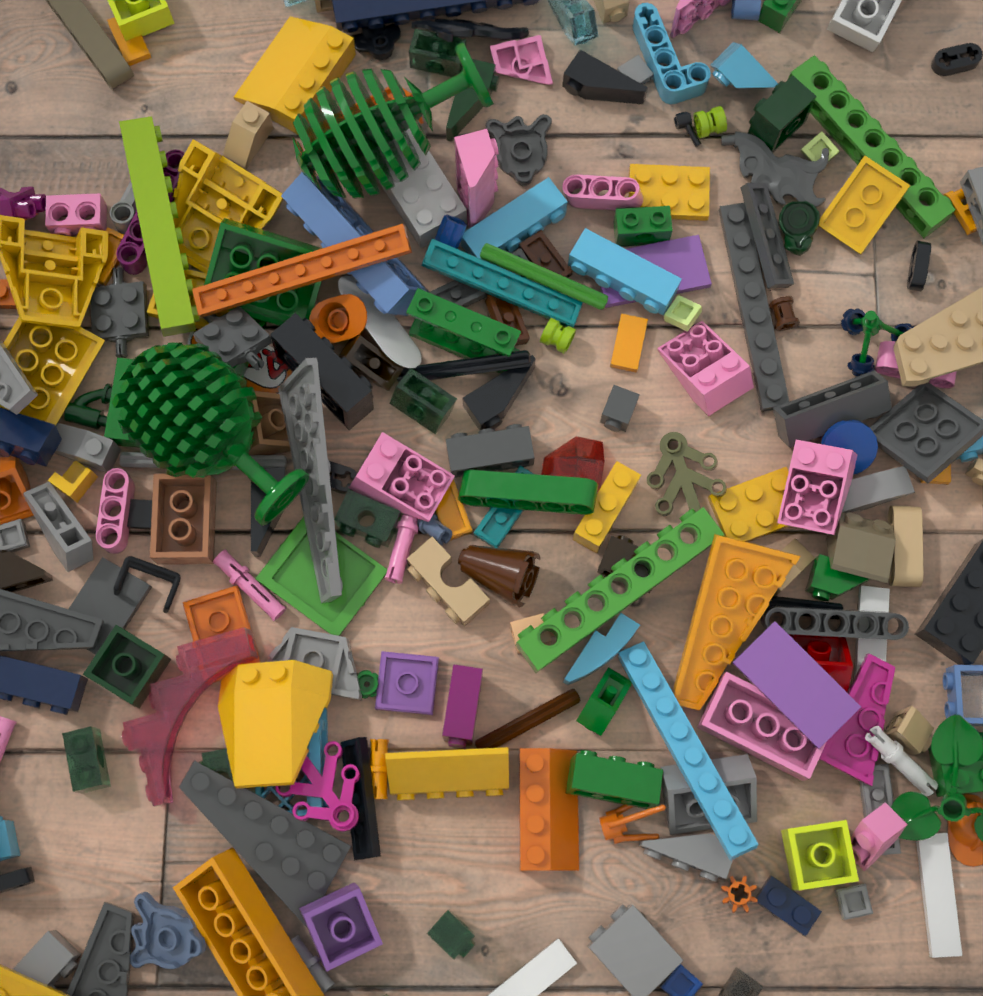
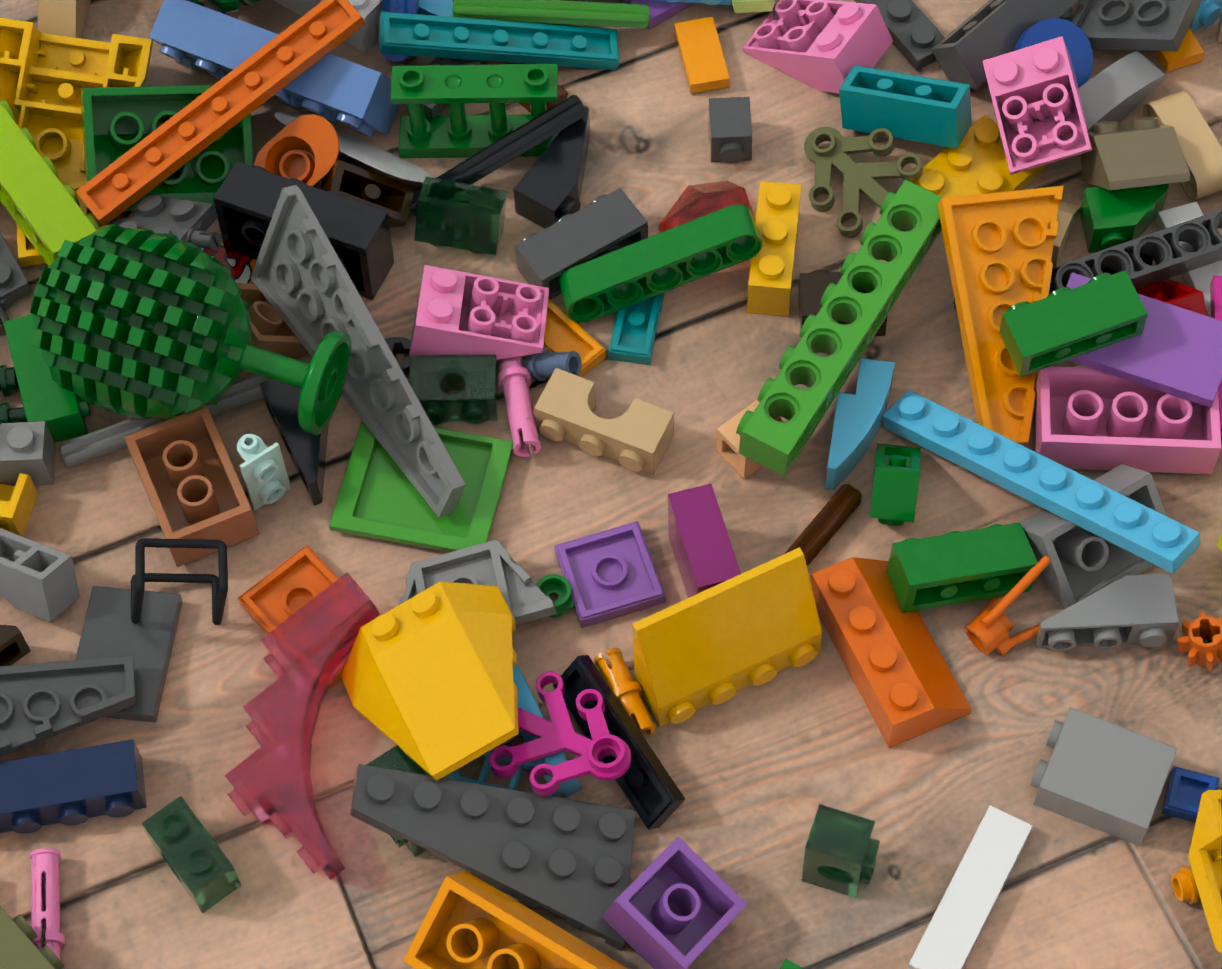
camera: 20 degrees left, 15 degrees down
dark green brick [83,625,171,709] -> none
bright pink beam [96,468,135,554] -> none
black tile [127,499,152,530] -> none
bright pink pin [213,549,286,621] -> none
reddish brown cone [458,545,540,608] -> none
lime wheel [540,318,576,354] -> none
none -> light aqua hinge [237,434,291,511]
none -> teal brick [839,65,972,149]
none -> green brick [999,270,1148,377]

